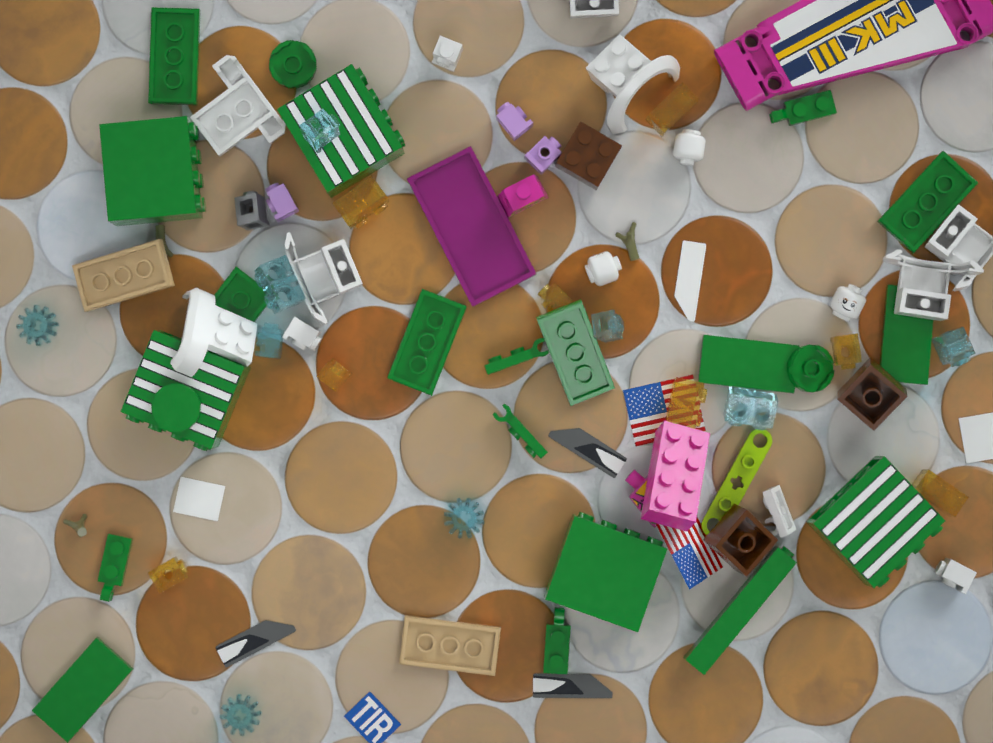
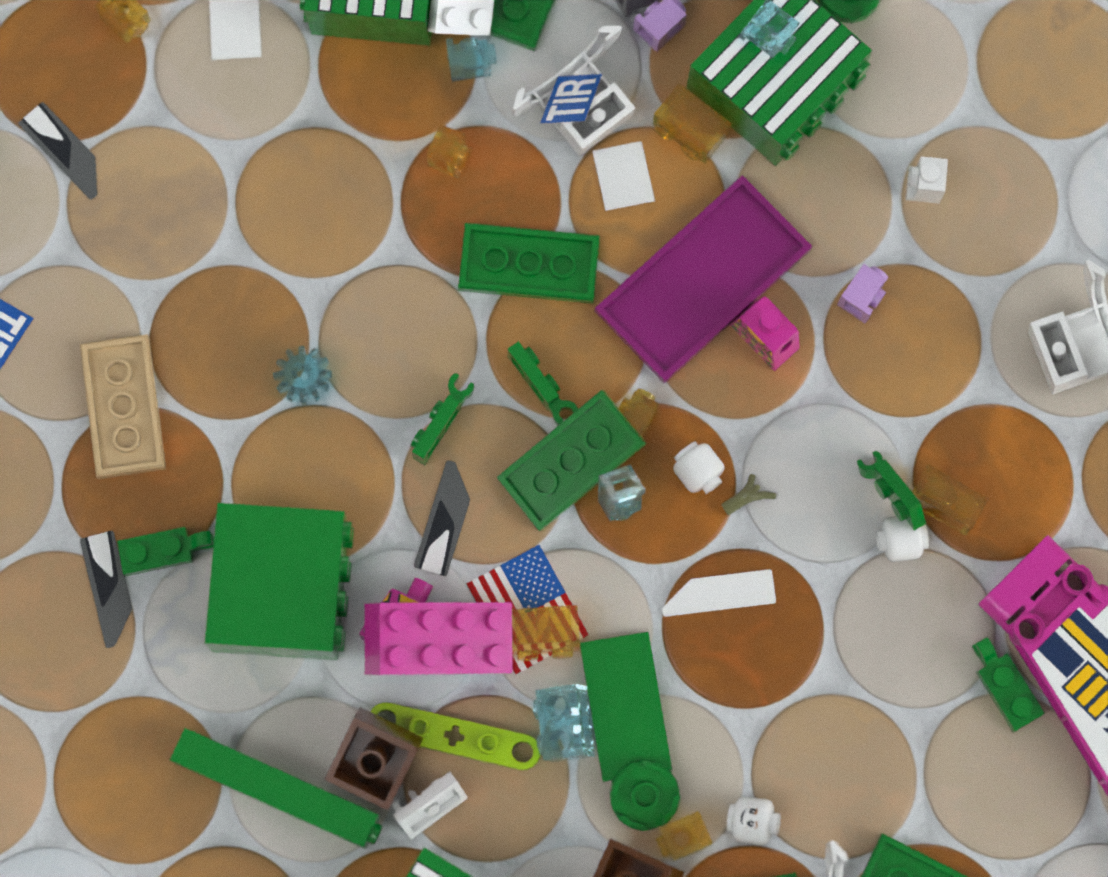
camera: 75 degrees right, 10 degrees down
clear light blue brick [254,255,306,314] -> none
white brick [282,317,322,351] -> none
lavender brick [524,136,562,175] -> none
reddish brown brick [555,121,622,190] -> none
white piece [586,34,680,135] -> none
sticker [656,517,723,590] -> none
none -> blue sticker [540,74,603,124]
none -> white sticker [593,141,655,211]
none -> green plate [857,450,926,530]

